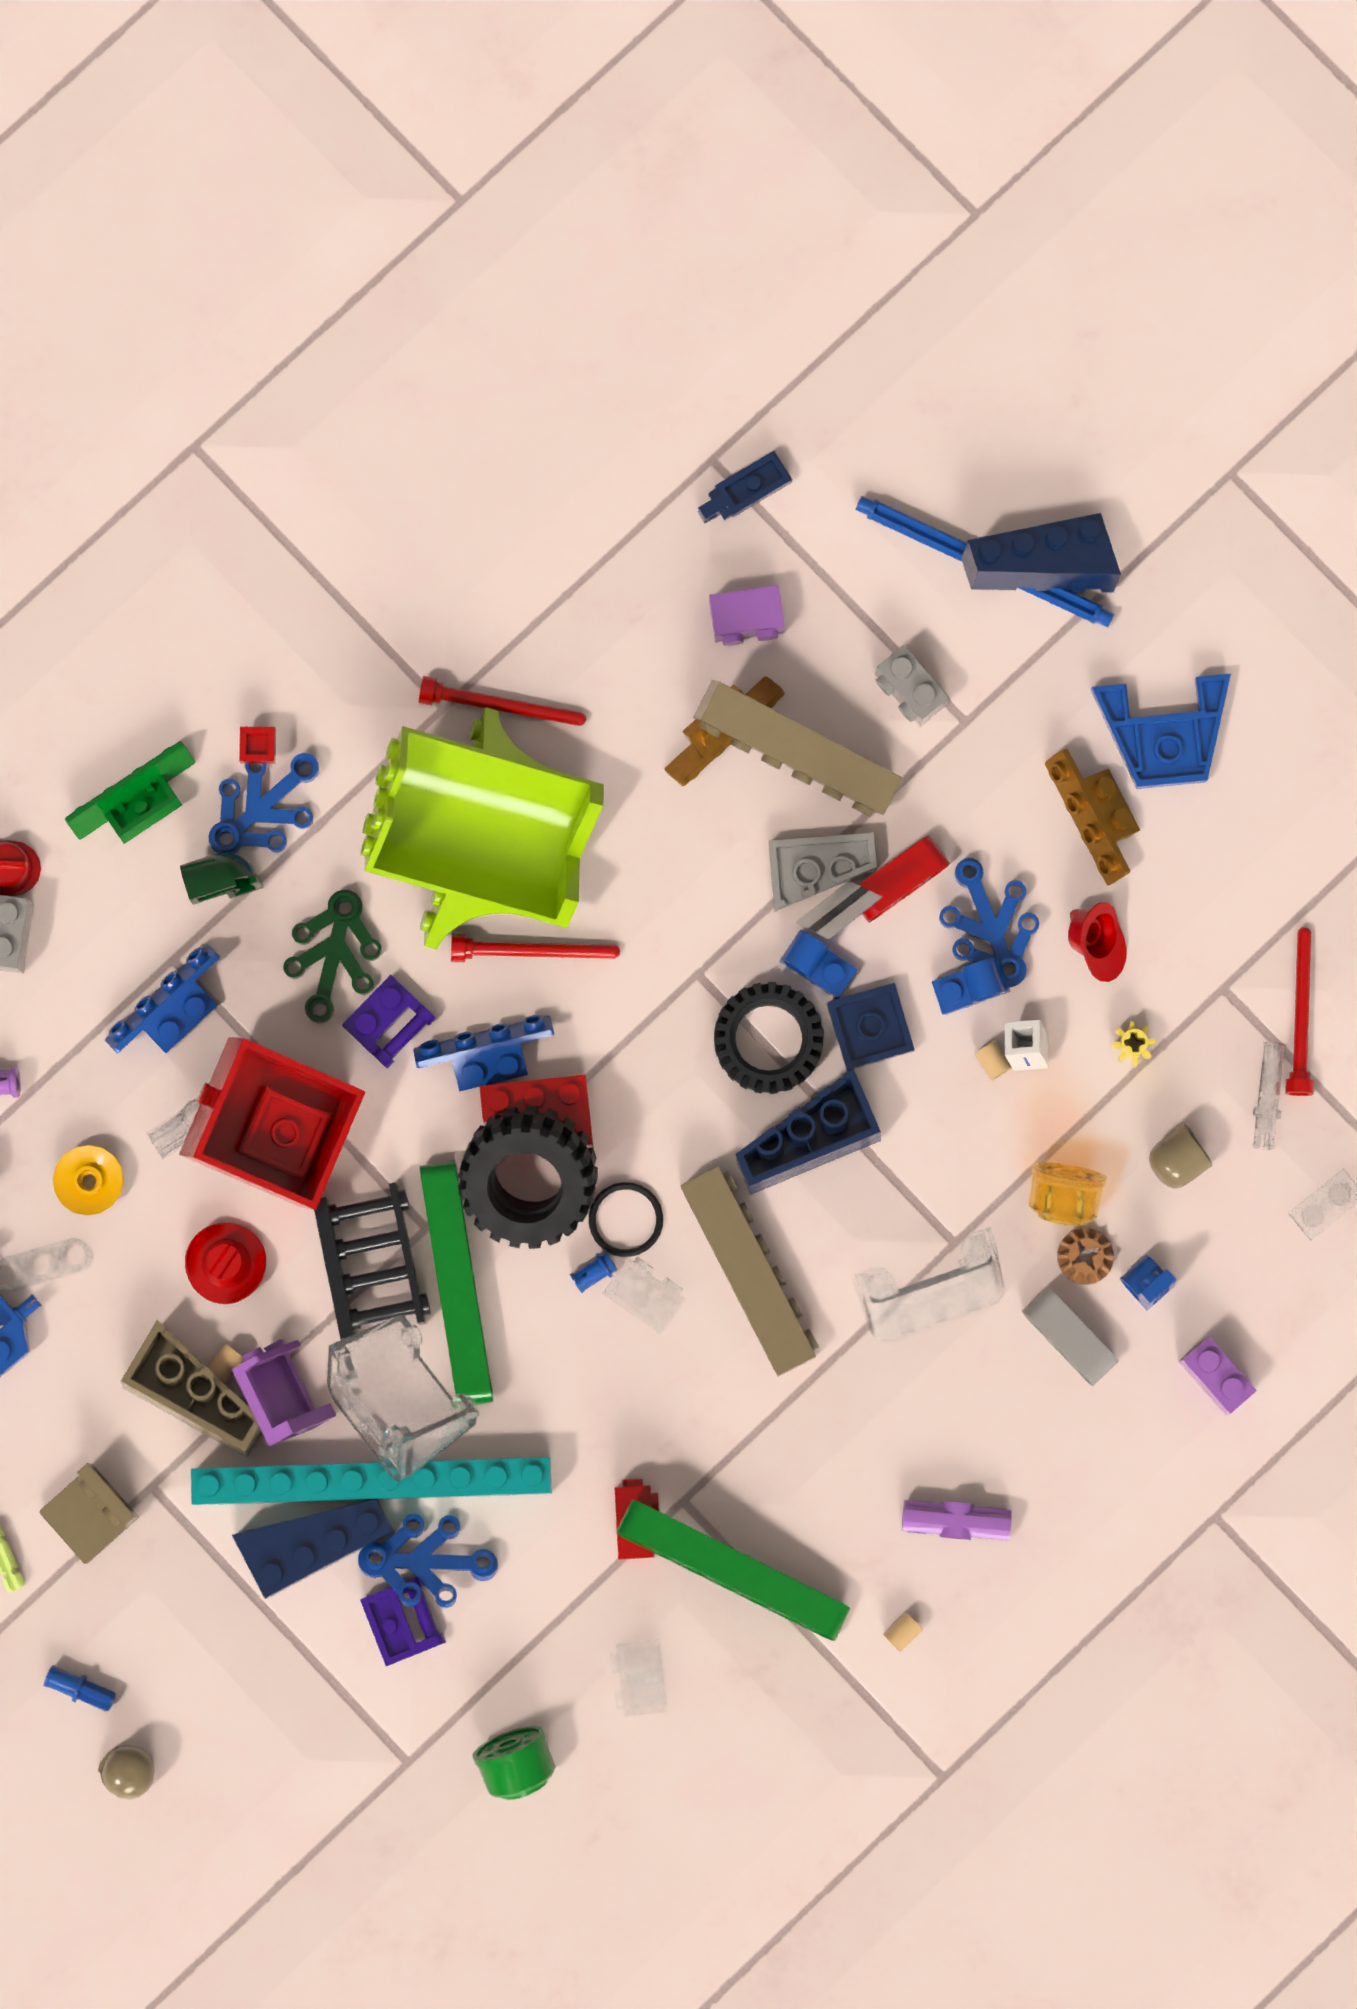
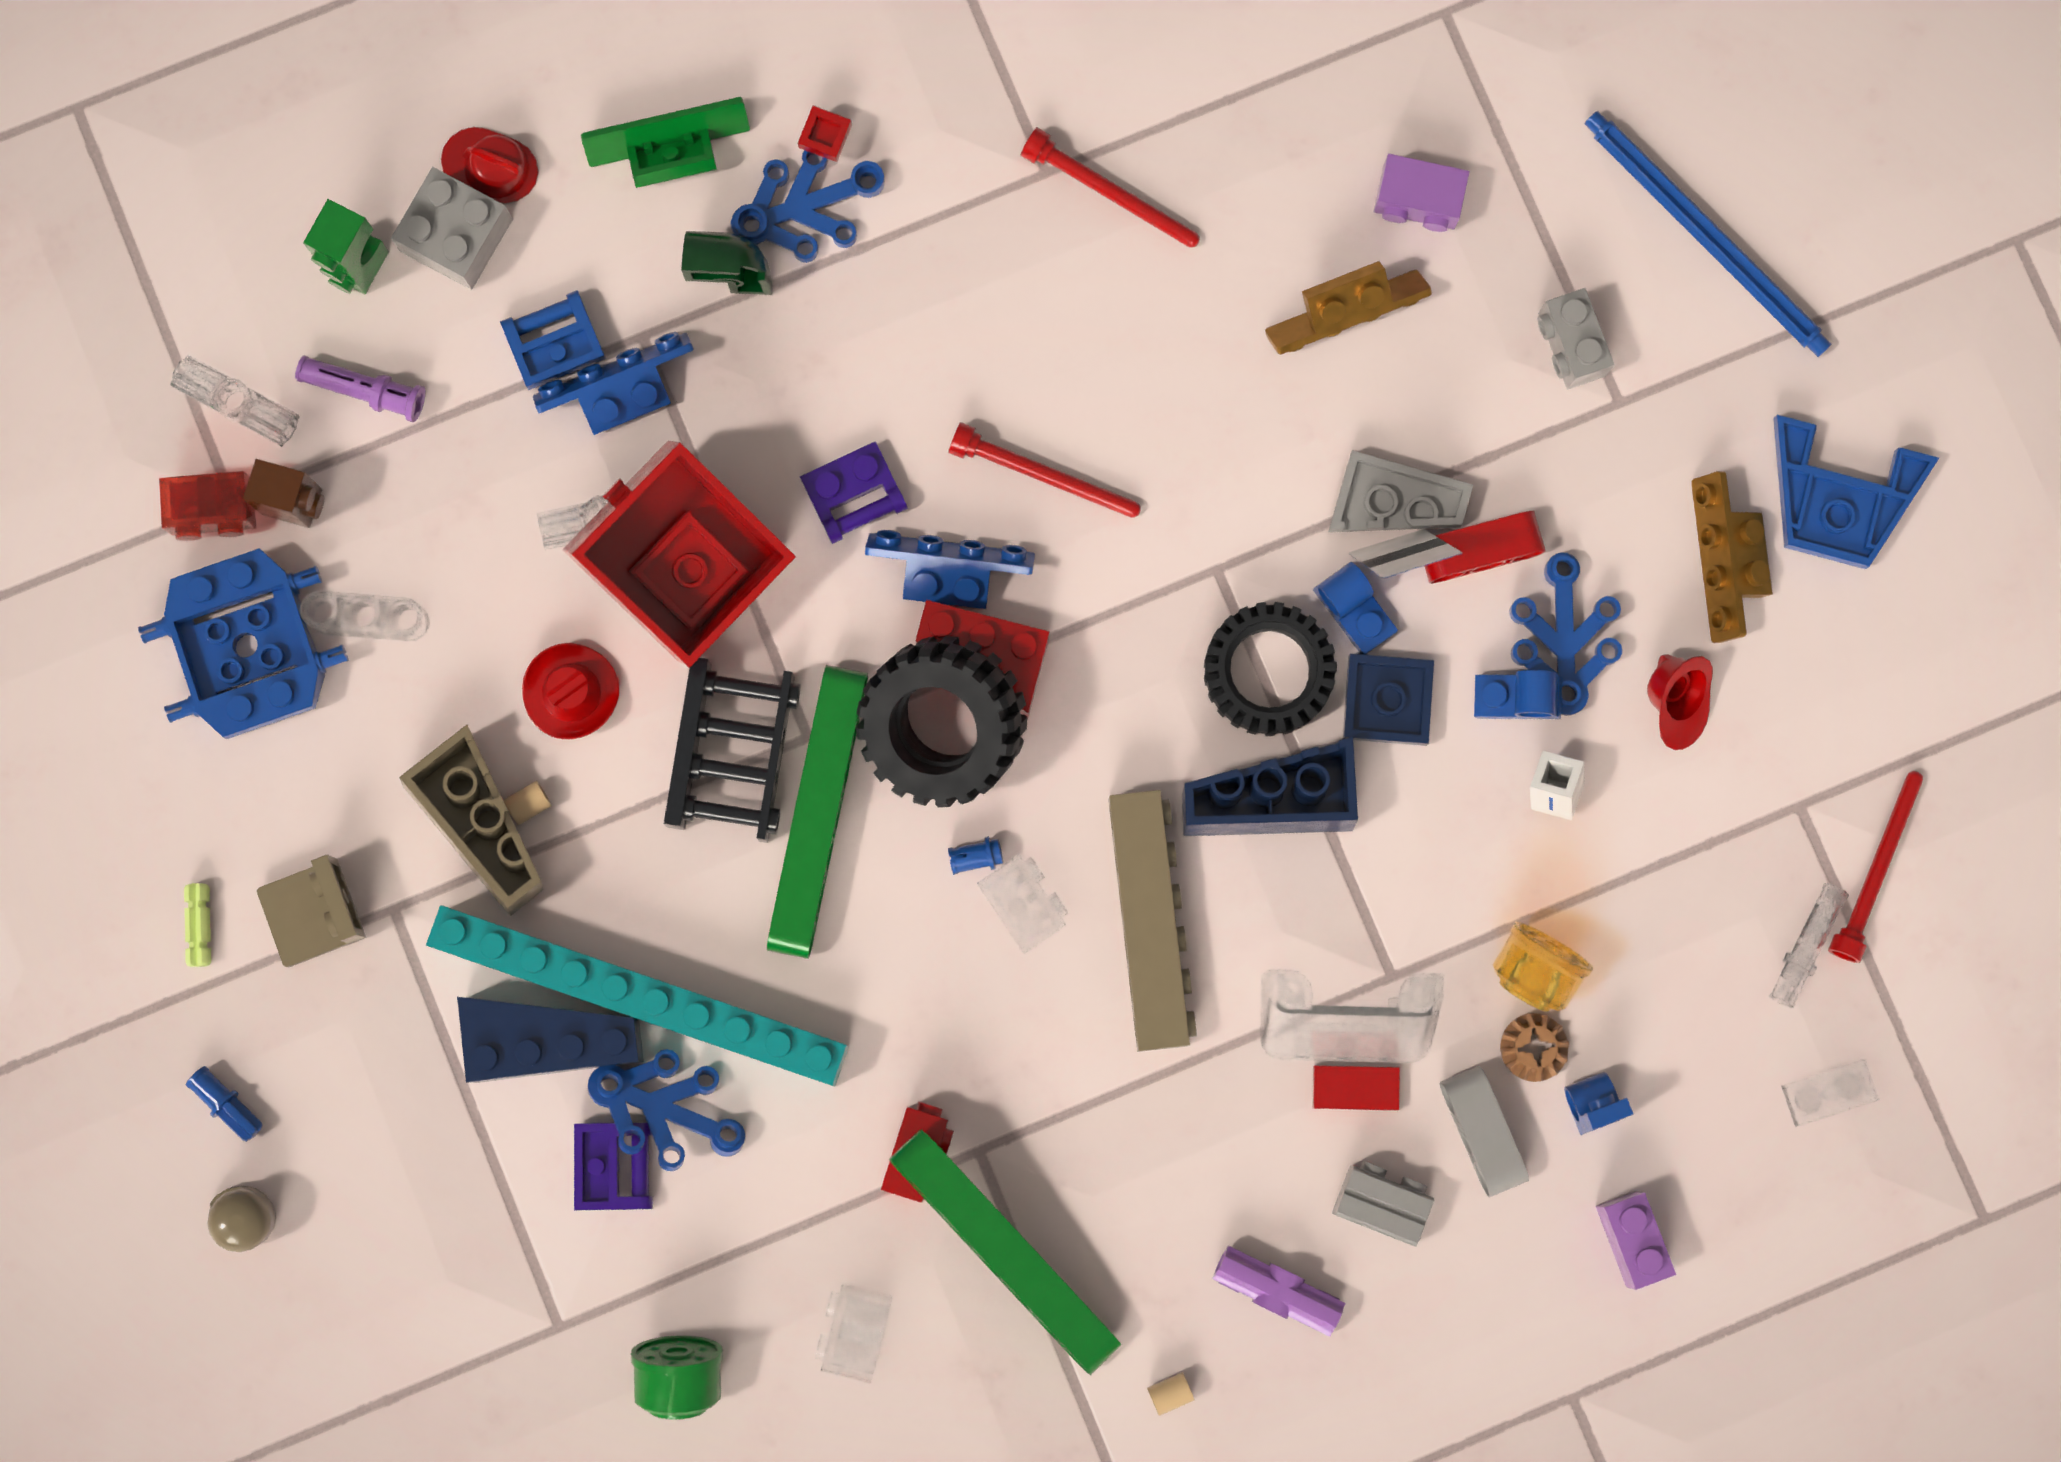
camera: 15 degrees right, 0 degrees up
yellow dish [53,1145,124,1216] -> none
medium lavender panel [232,1339,337,1447] -> none
dark green plant [283,890,382,1024] -> none
clear windscreen [327,1314,479,1482] -> none
lime cylinder [361,707,604,950] -> none
black tyre [588,1182,663,1257] -> none
dark tan brick [693,680,903,817] -> none
dark blue hinge [698,451,792,524] -> none
dark blue wedge [961,513,1121,593] -> none
tan hinge [974,1041,1012,1081] -> none
light yellow gear [1111,1021,1156,1067] -> none
dark tan helmet [1149,1121,1213,1189] -> none
none -> blue plate [500,290,606,390]
none -> red tile [1312,1066,1400,1111]
none -> light grey brick [1332,1161,1434,1247]

